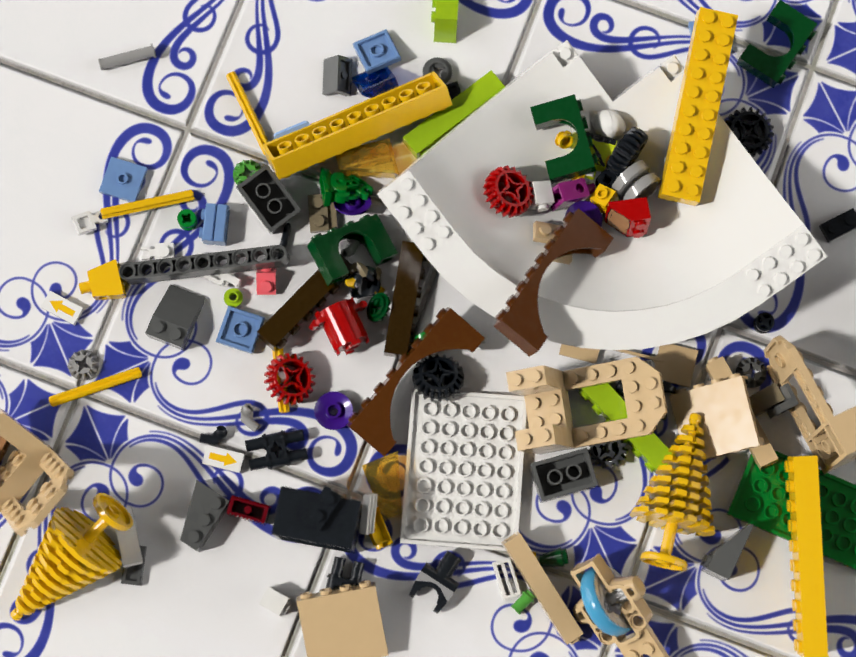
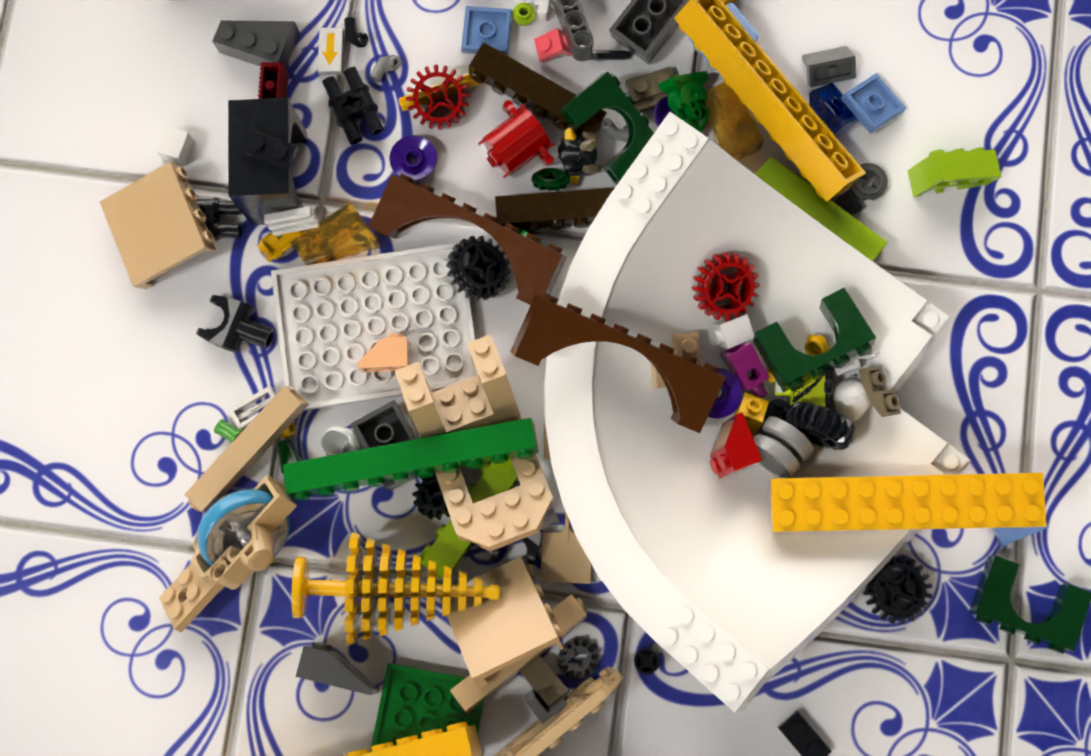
camera: 85 degrees right, 0 degrees up
none -> green brick [283,418,539,501]
none -> white hair [320,427,361,456]
none -> light nougat slope [358,334,410,373]
none -> dark tan slope [859,366,901,417]

